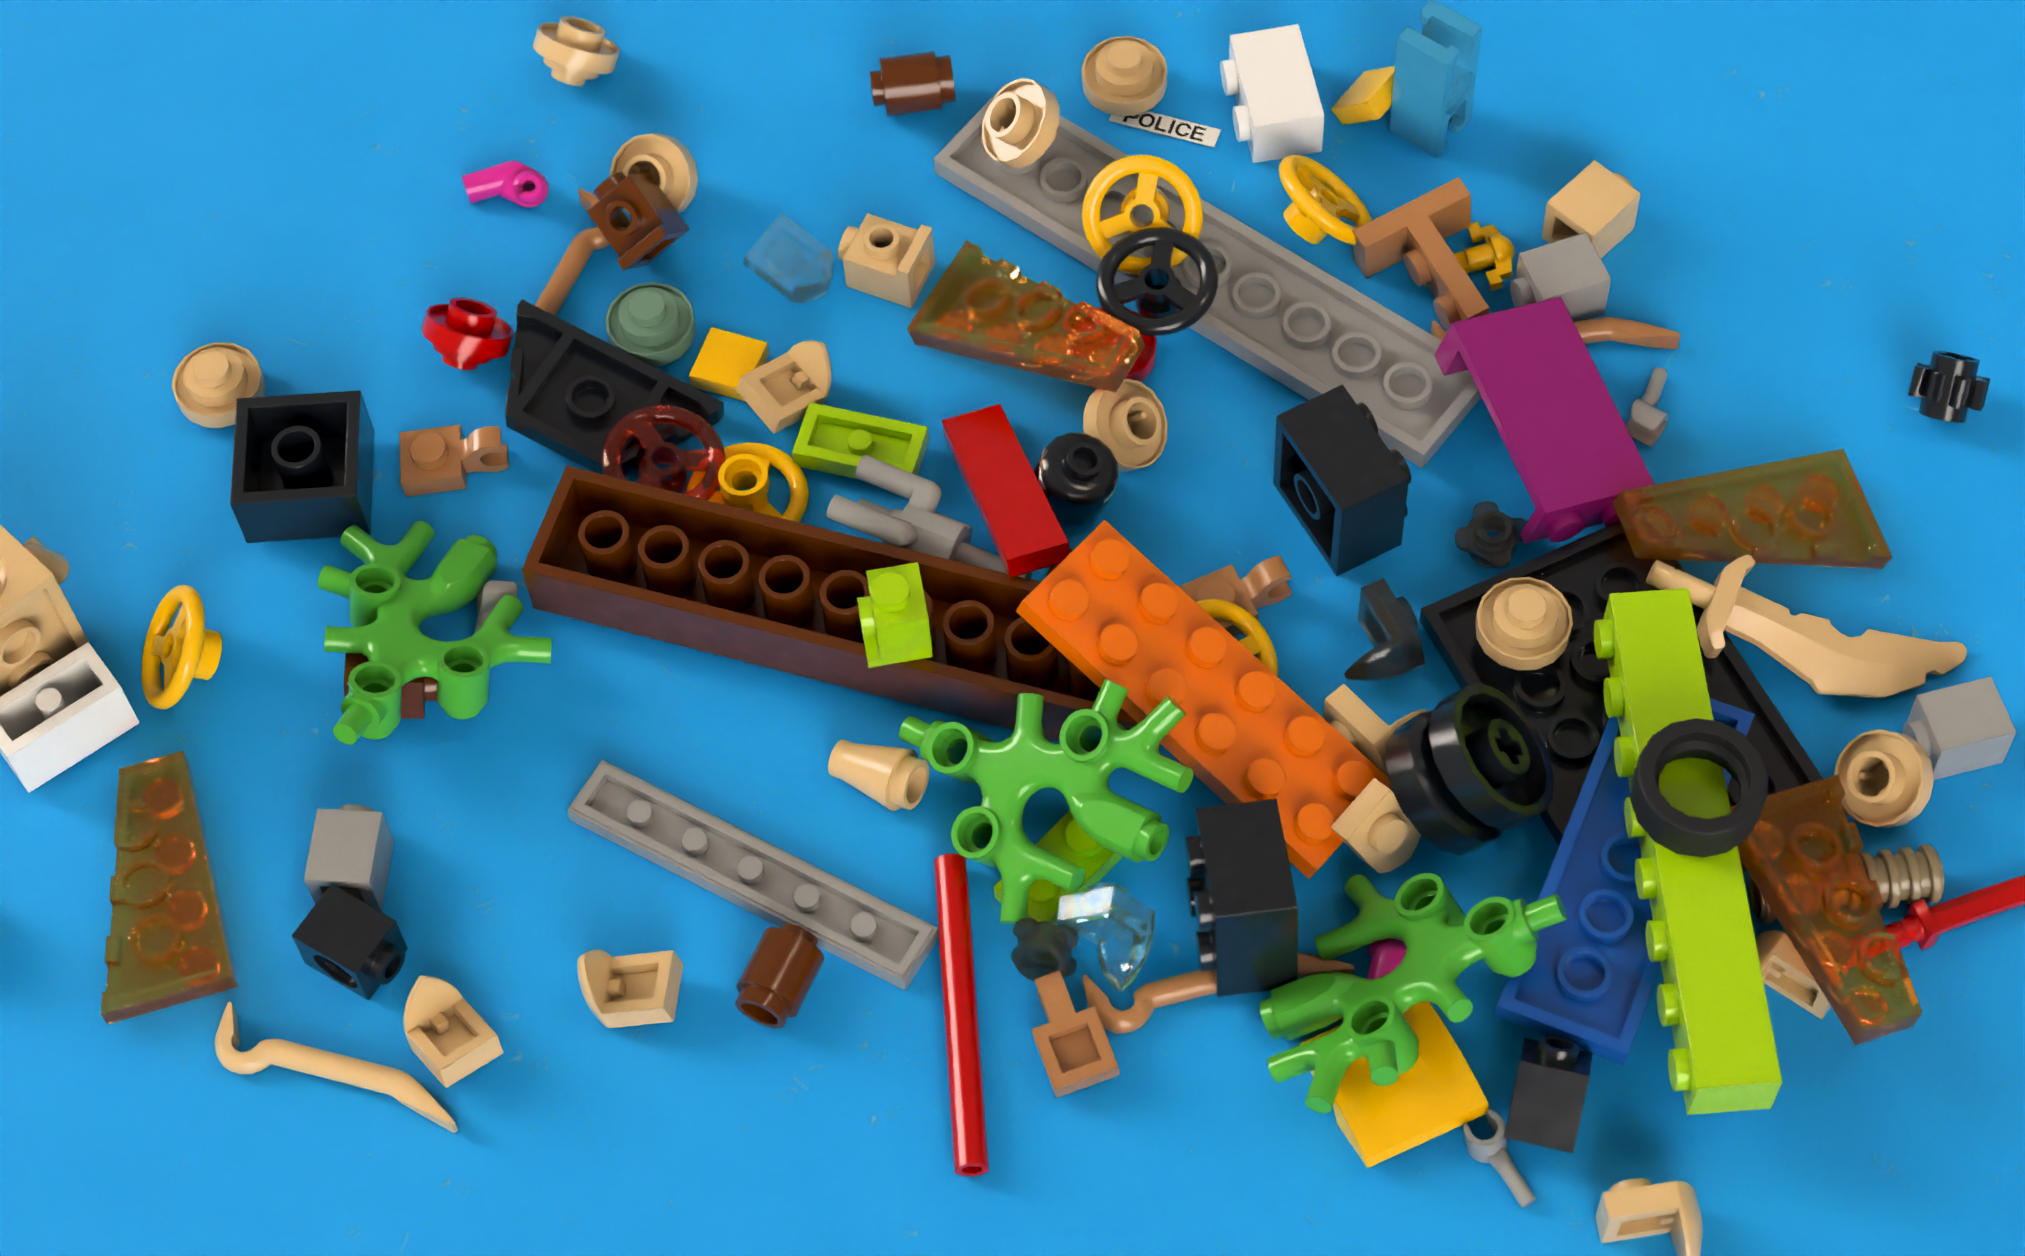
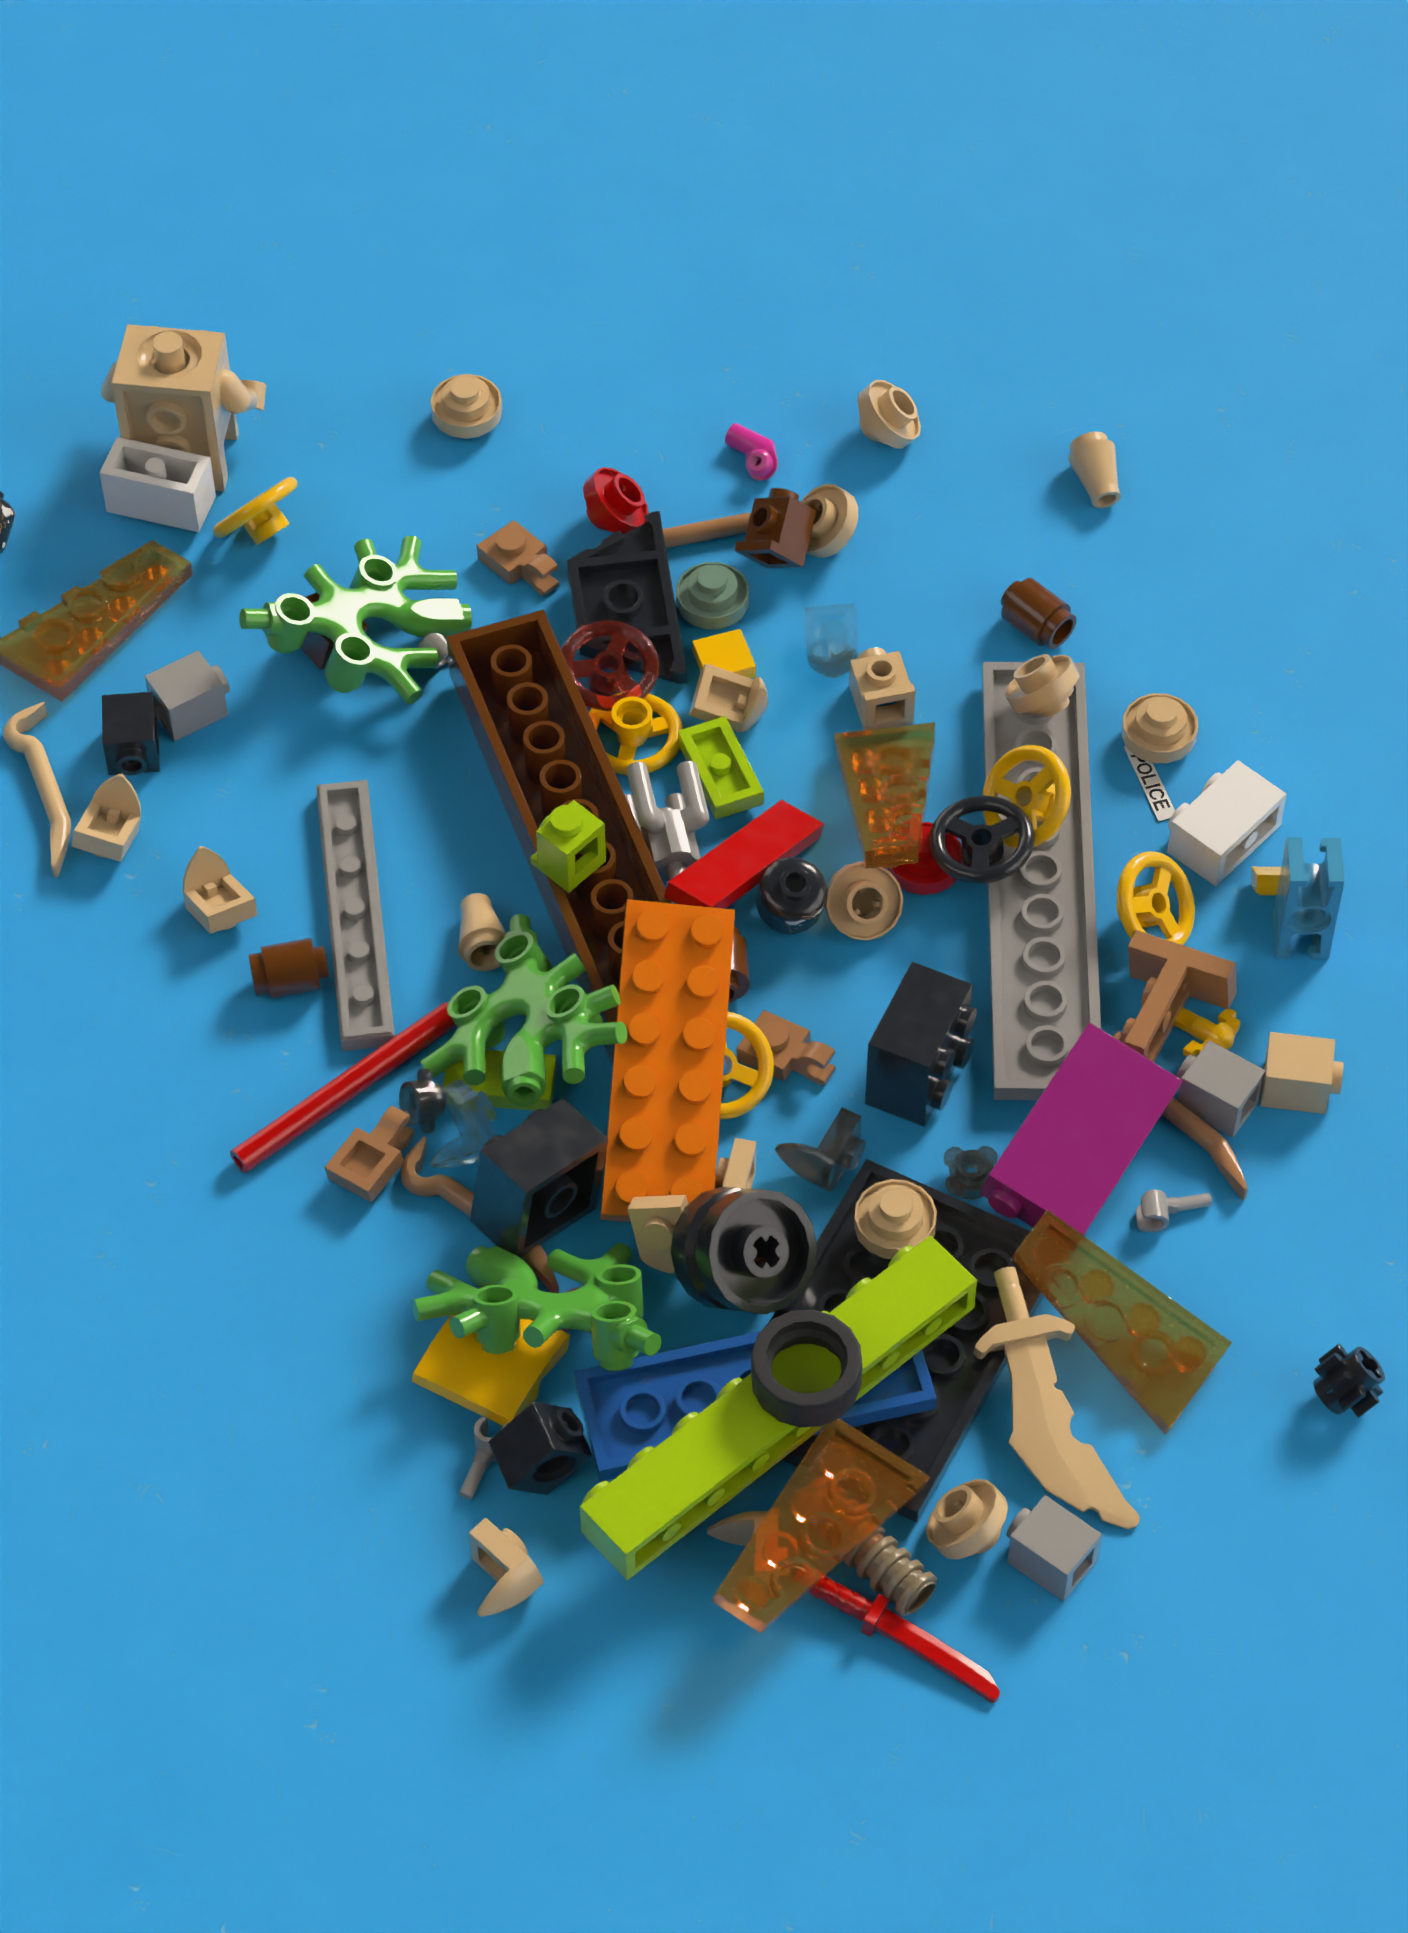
camera: 50 degrees right, 5 degrees down
black brick [230,390,375,543] -> none

